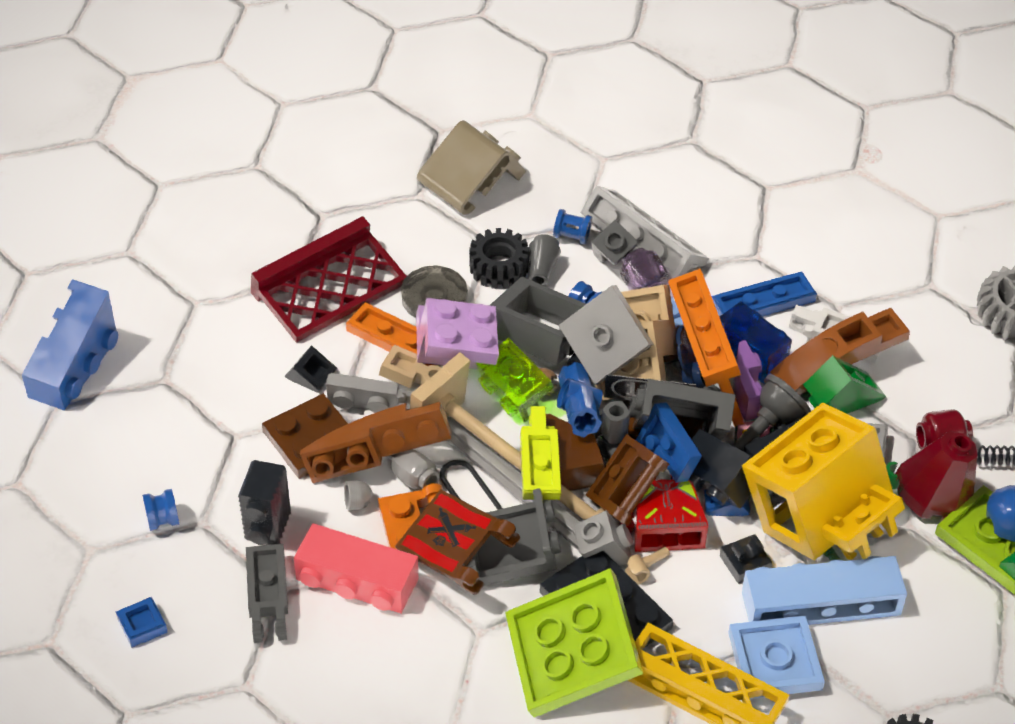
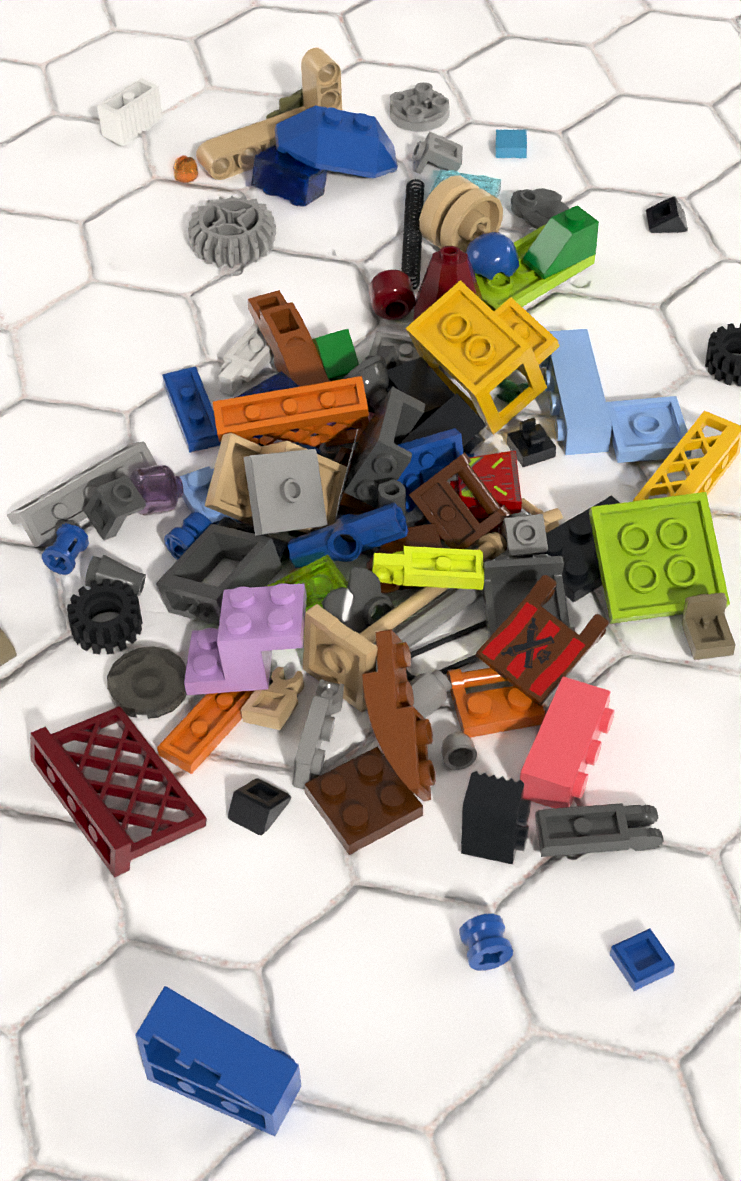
camera: 85 degrees left, 0 degrees up
none -> dark grey plate [322,567,394,634]
none -> dark tan bracket [681,593,736,660]

